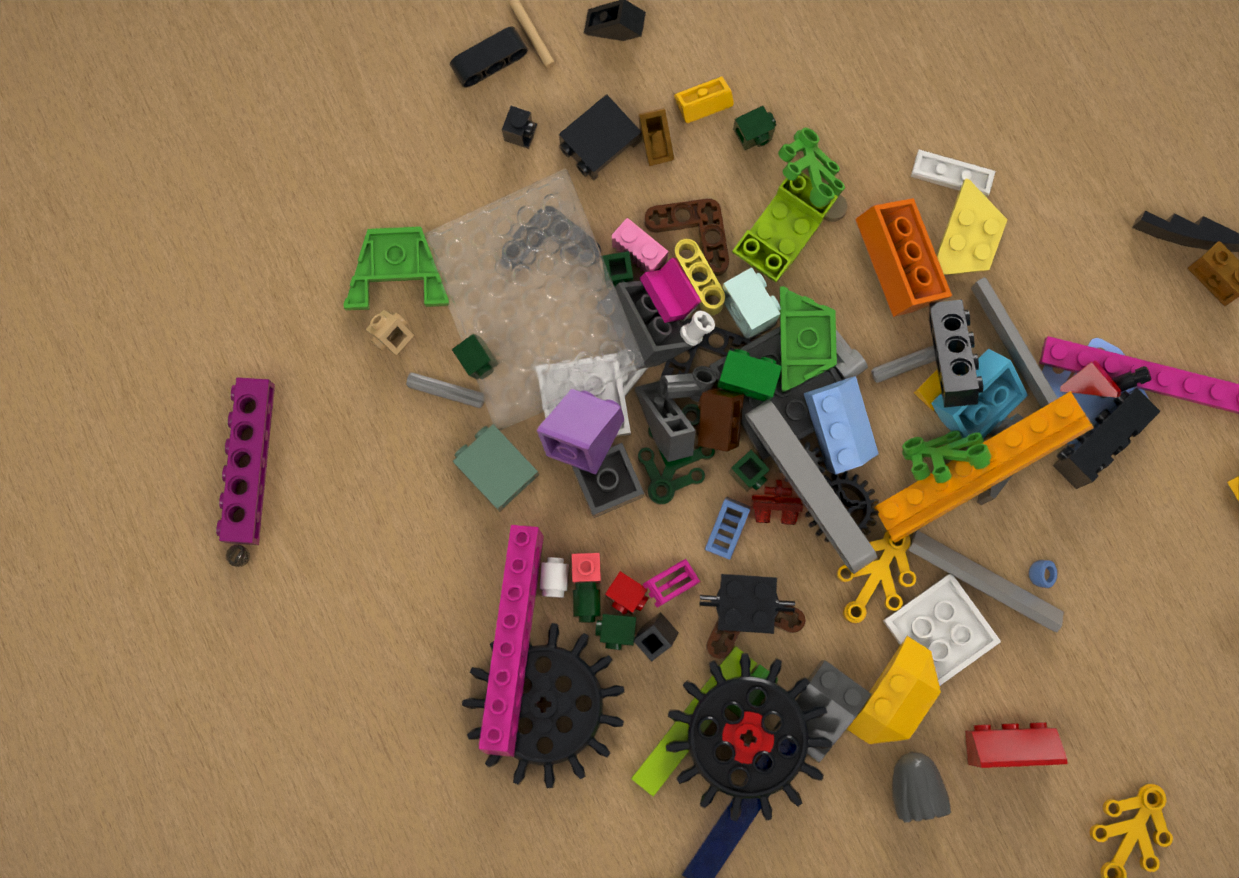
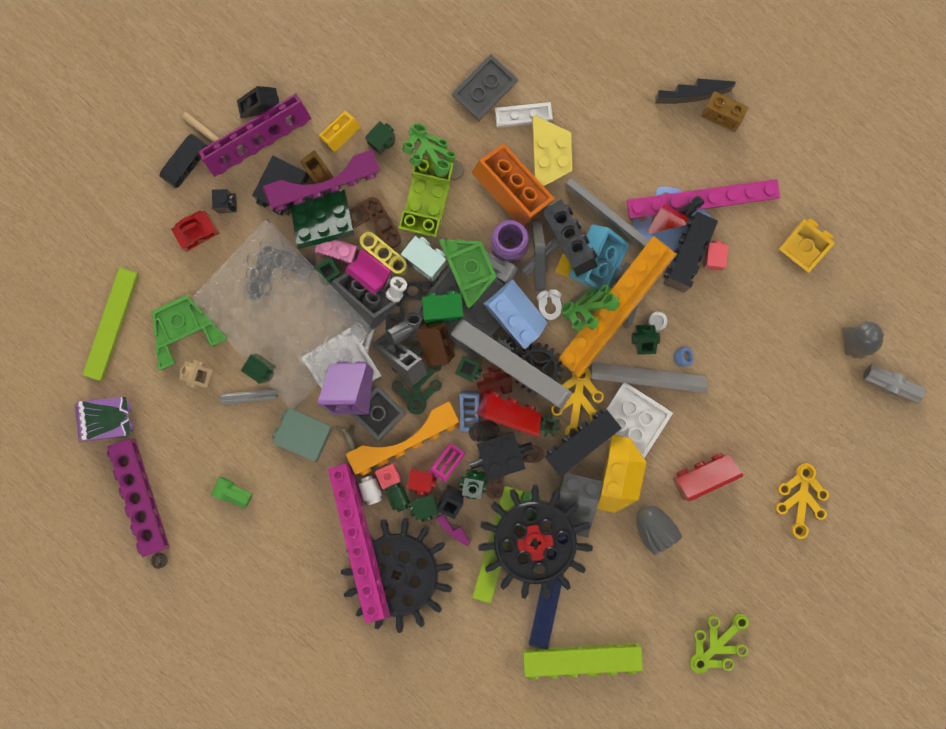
camera: 15 degrees left, 5 degrees up
none -> slope [75,397,133,443]
none -> lime tile [82,267,139,381]
none -> red brick [171,210,220,252]
none -> magenta brick [198,93,312,177]
none -> bright green piece [211,477,253,509]
none -> magenta arch [262,149,380,212]
none -> dark green plate [290,189,355,249]
none -> dark tan bar [335,425,358,451]
none -> light orange arch [345,402,460,476]
none -> magenta slope [437,514,471,546]
none -> dark grey plate [452,54,518,121]
none -> dark green brick [459,469,488,499]
none -> clear smoke brick [469,420,499,442]
none -> red slope [476,391,541,437]
none -> medium lavender piece [491,220,529,263]
none -> dark grey beam [532,220,545,291]
none -> white piece [536,289,562,320]
none -> dark green gear [539,414,560,437]
none -> black brick [545,409,622,477]
none -> dark green brick [631,324,660,355]
none -> white tile [647,312,667,331]
none -> coral brick [703,241,729,271]

